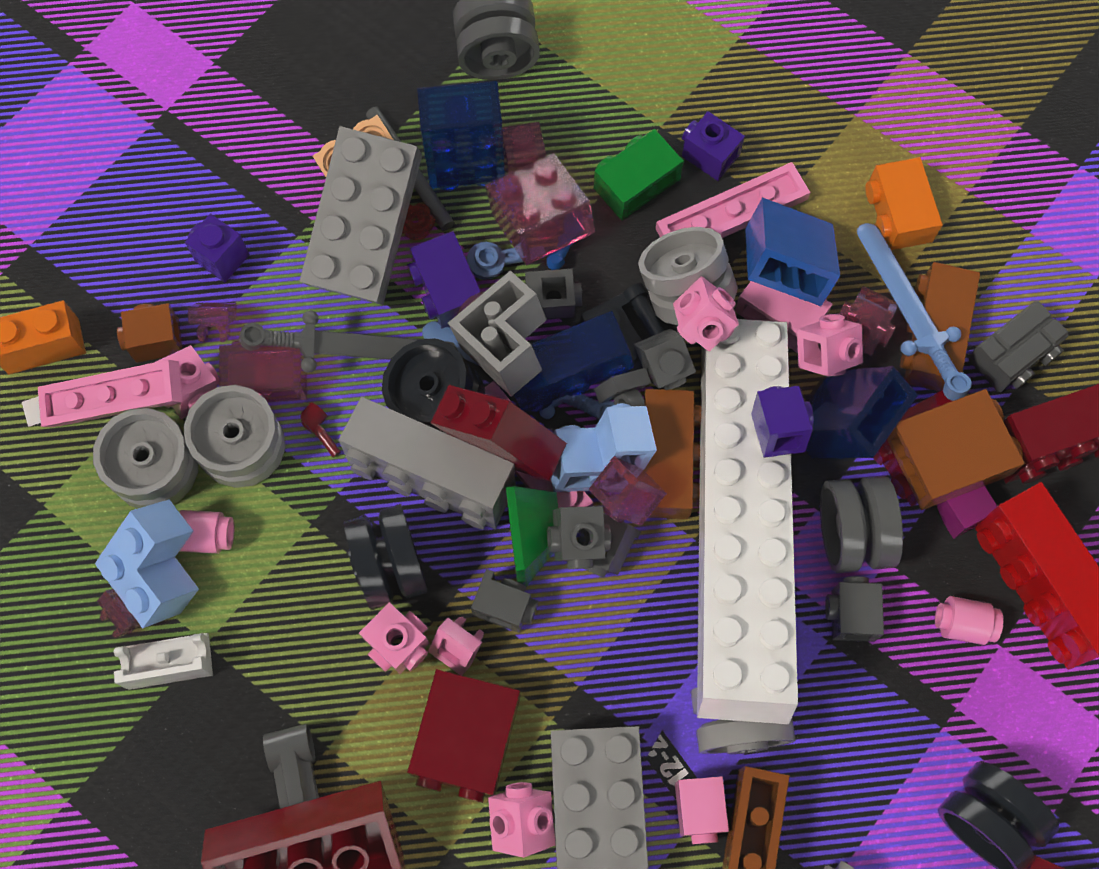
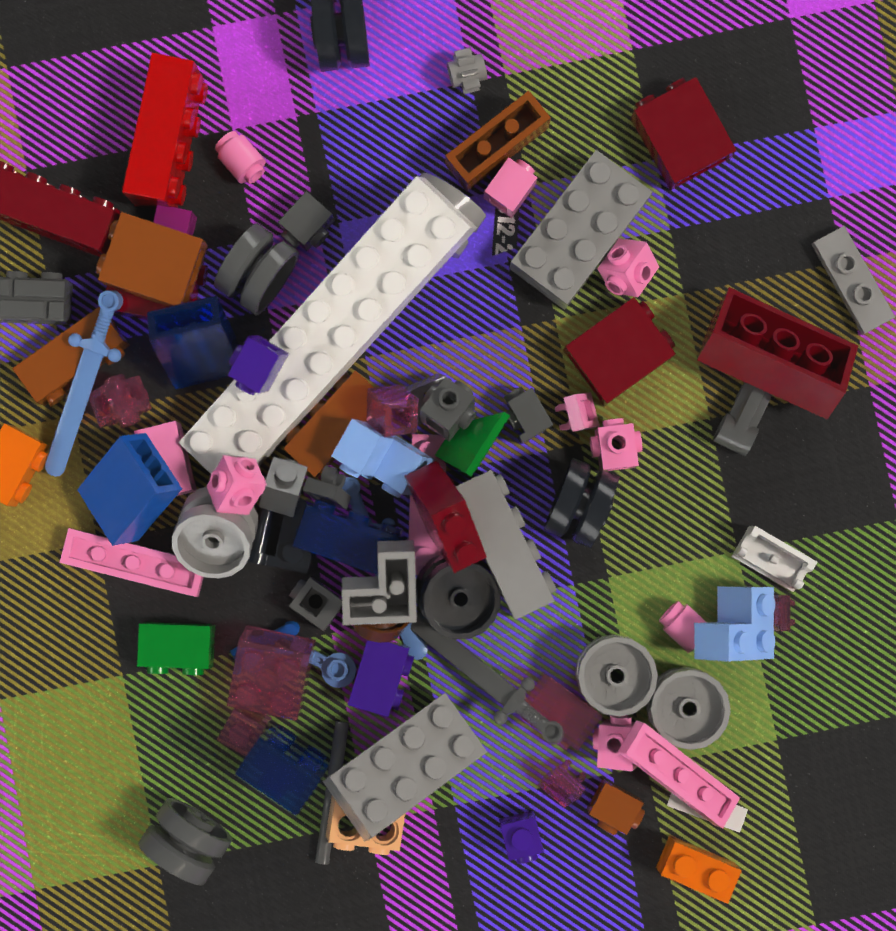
camera: 135 degrees left, 15 degrees up
dark red hand [300,402,341,458] -> none
clear red plate [402,203,435,240] -> none
dark purple brick [682,111,745,181] -> none
bright pink brick [797,314,863,376] -> none

